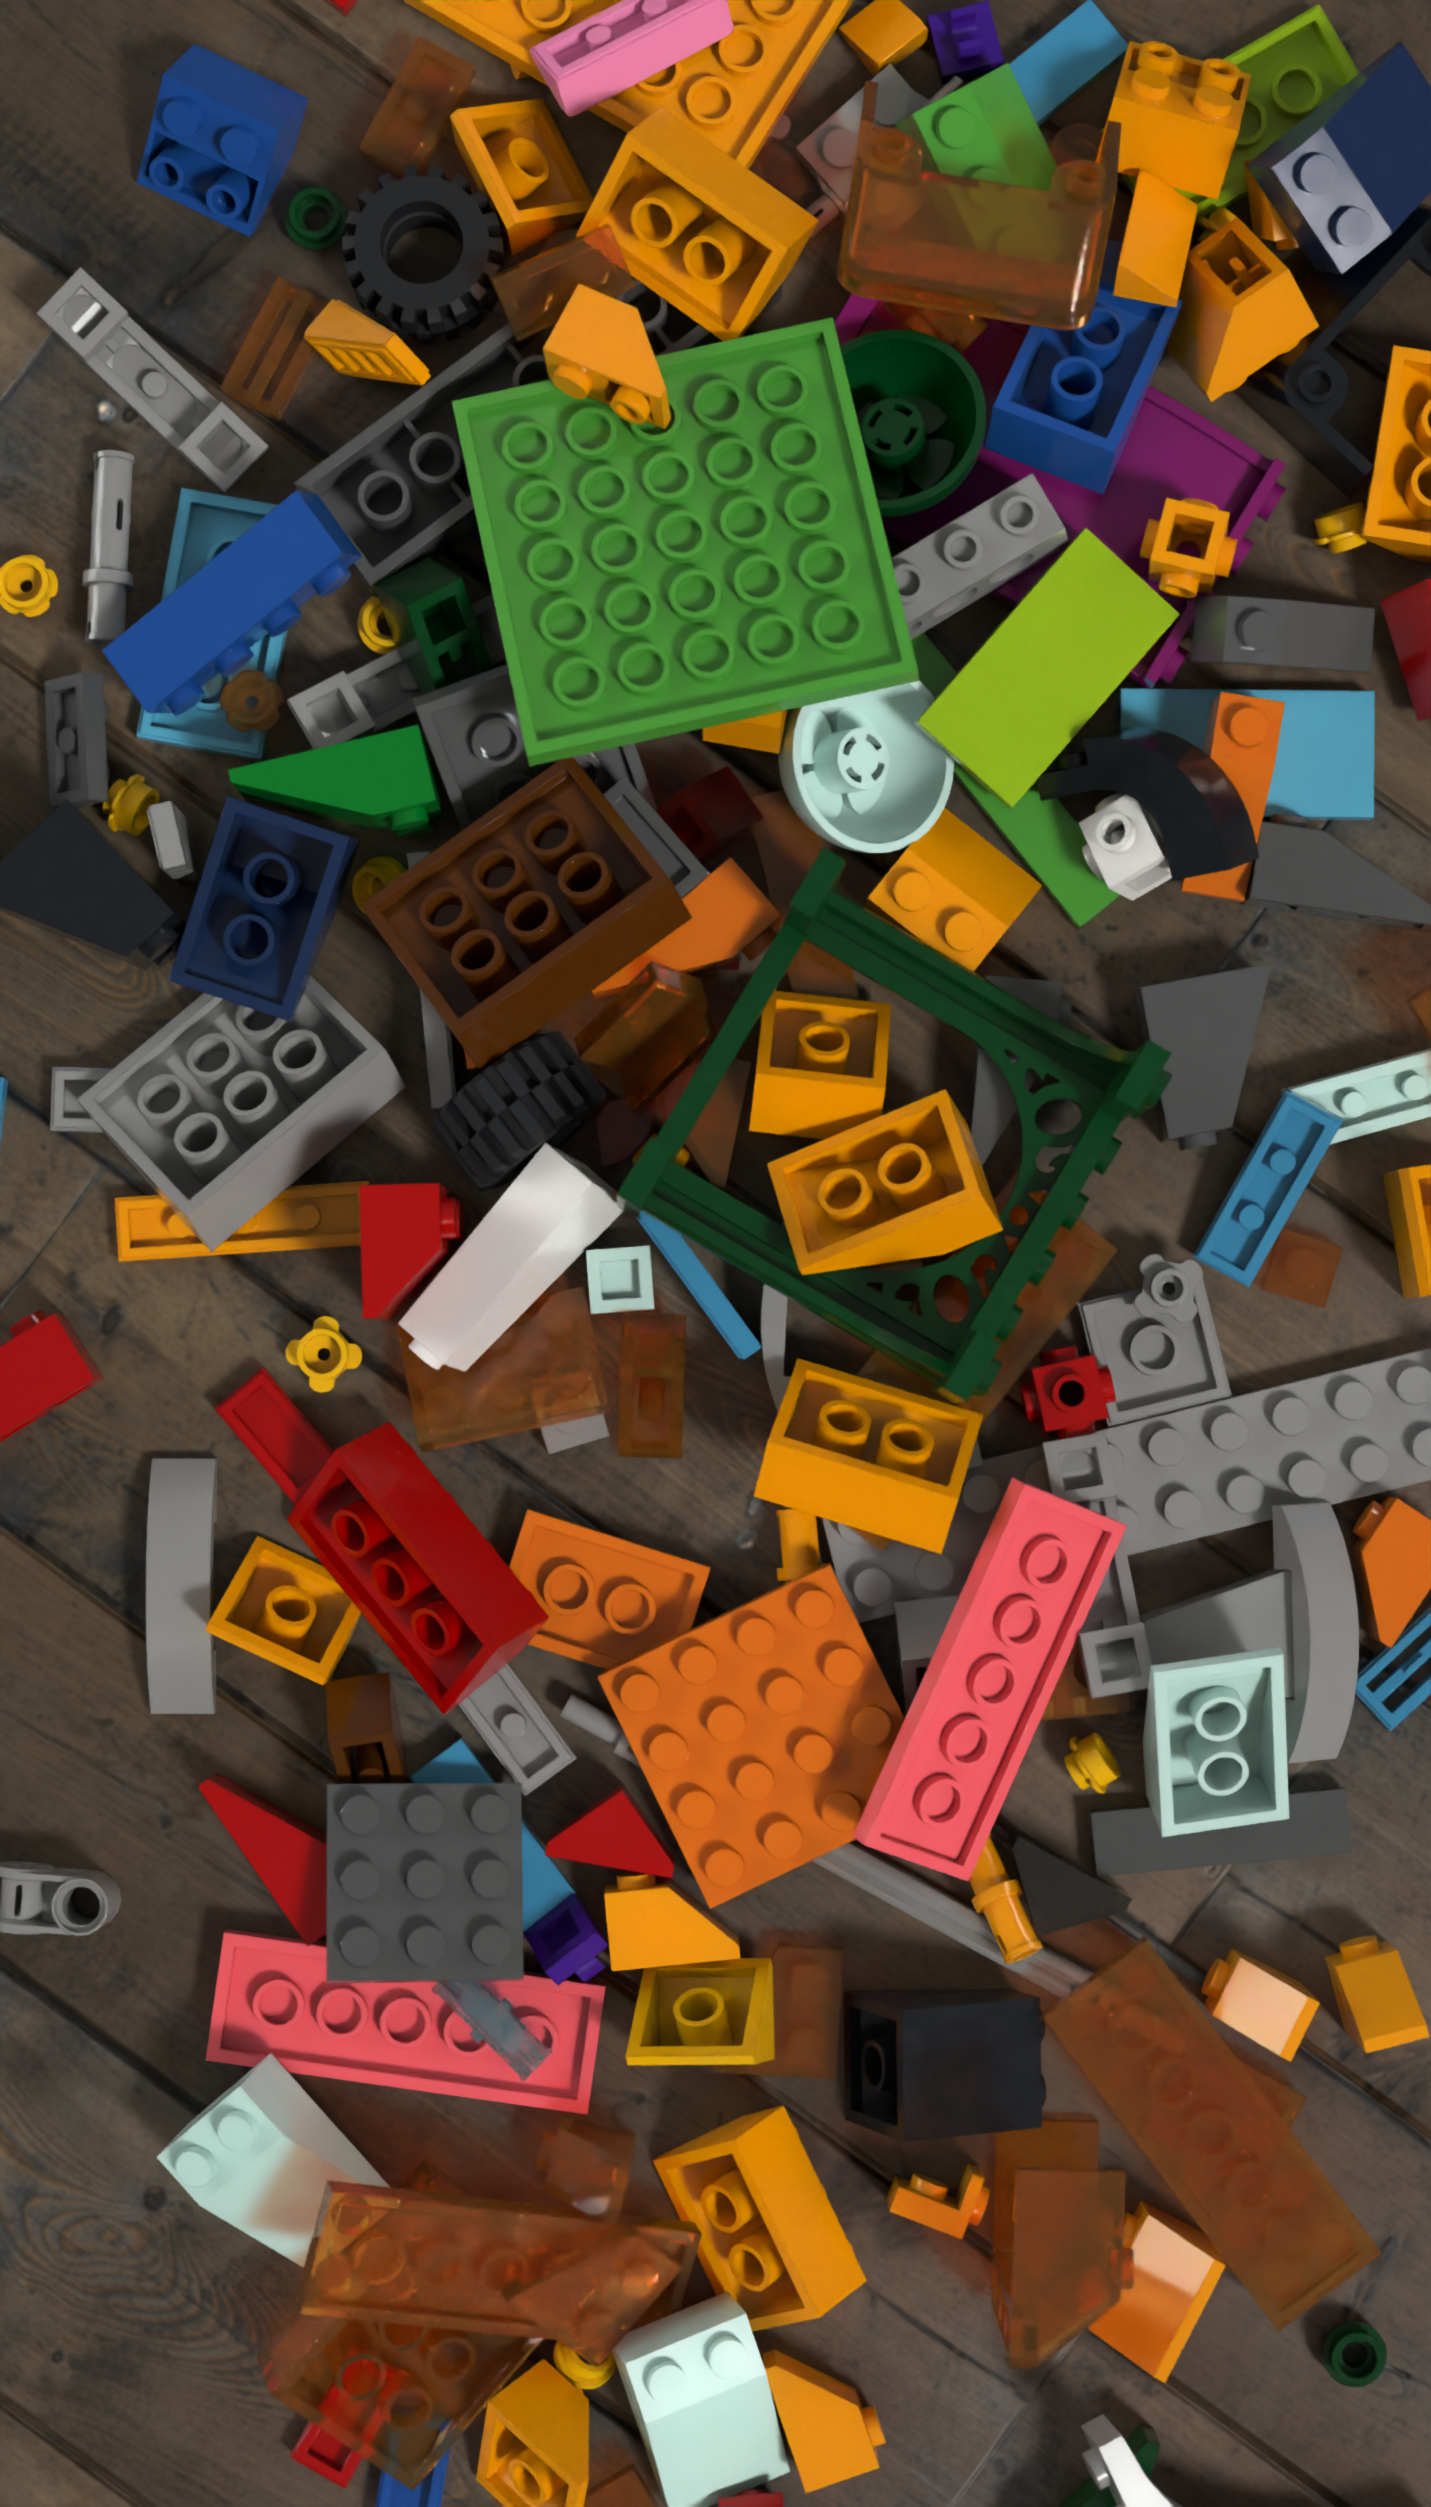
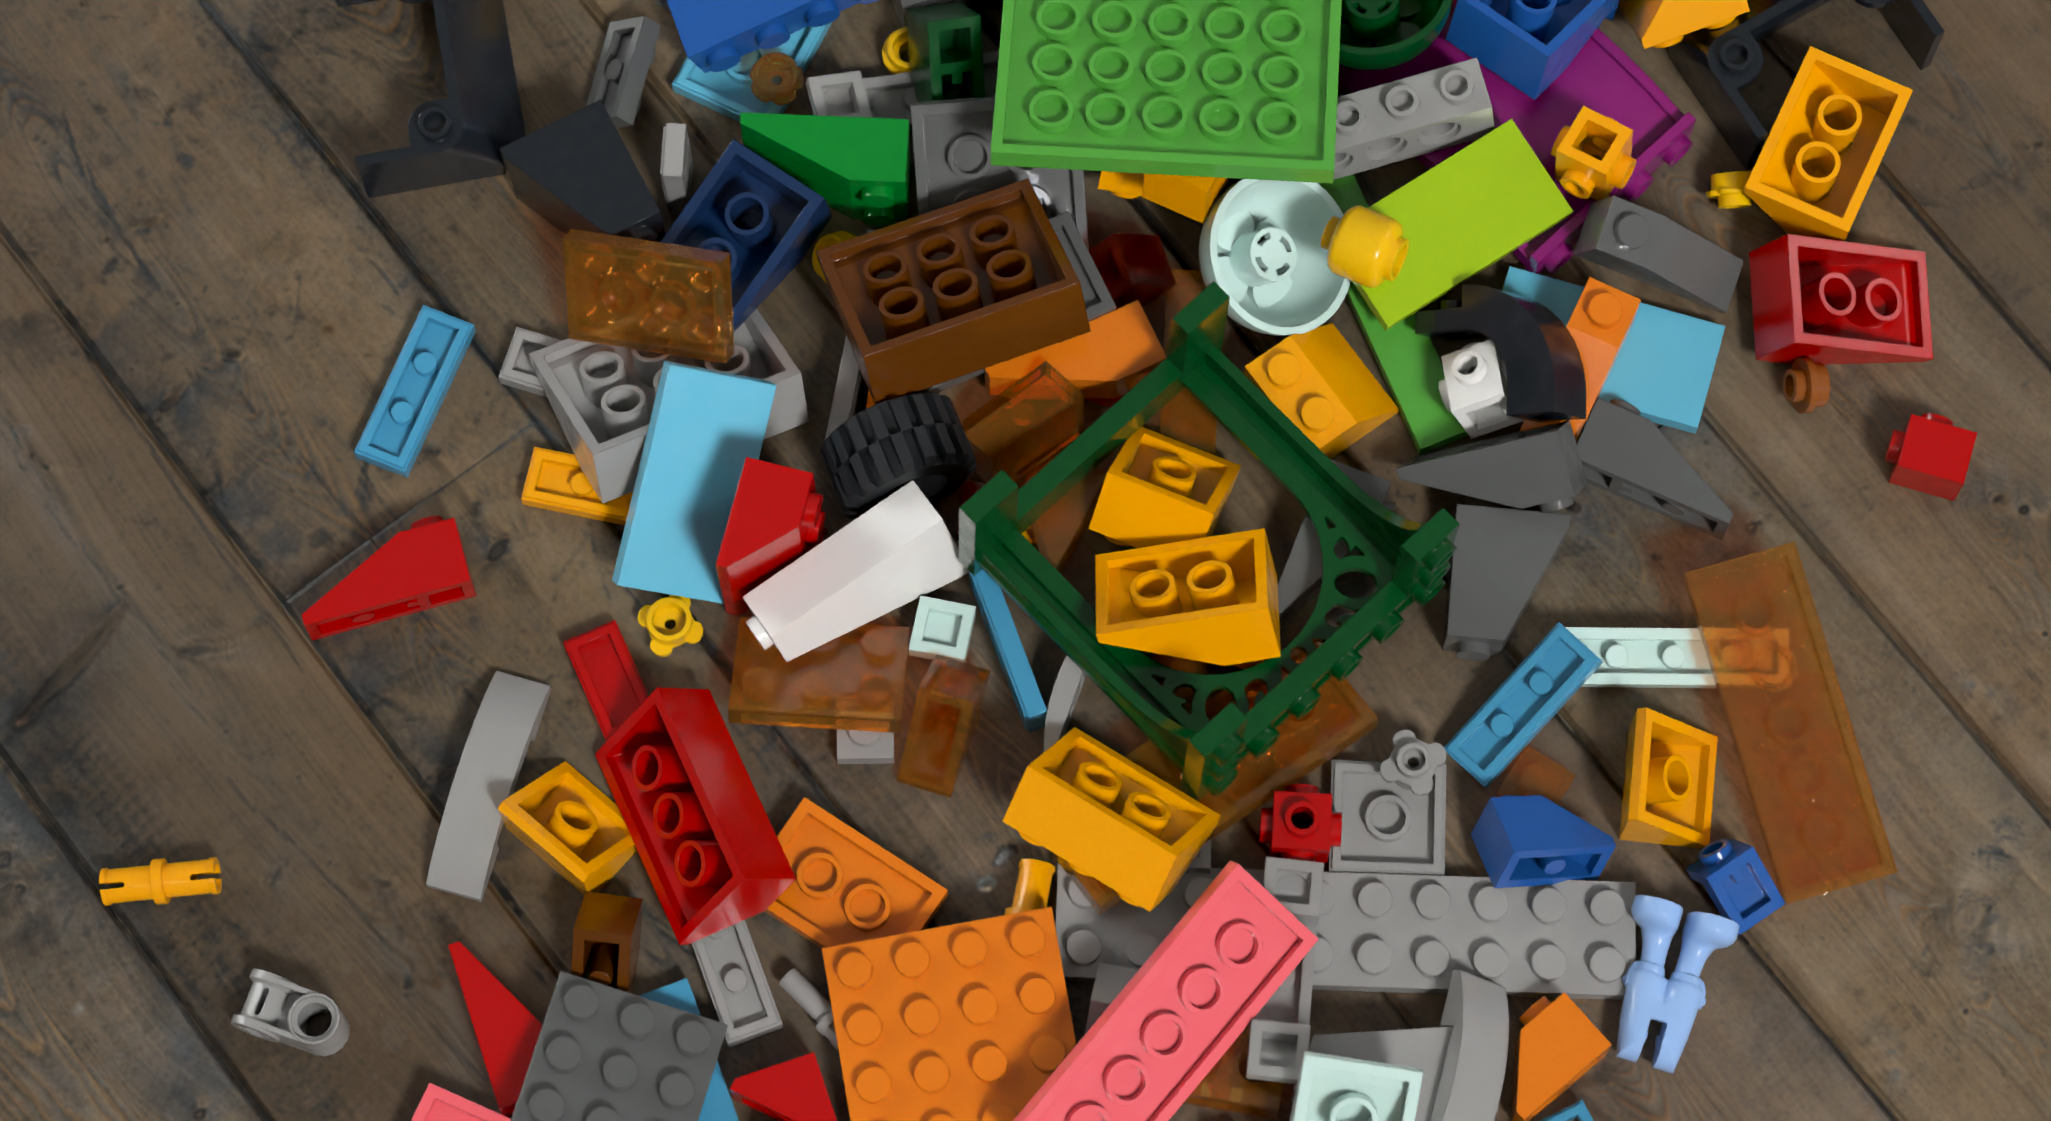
camera: 20 degrees right, 15 degrees down
yellow plate [103,774,159,836] -> none
none -> clear orange plate [563,229,734,363]
none -> medium azure tile [612,361,777,604]
none -> yellow head [1321,205,1409,288]
none -> dark grey slope [1396,420,1588,513]
none -> blue slope [1471,795,1616,888]

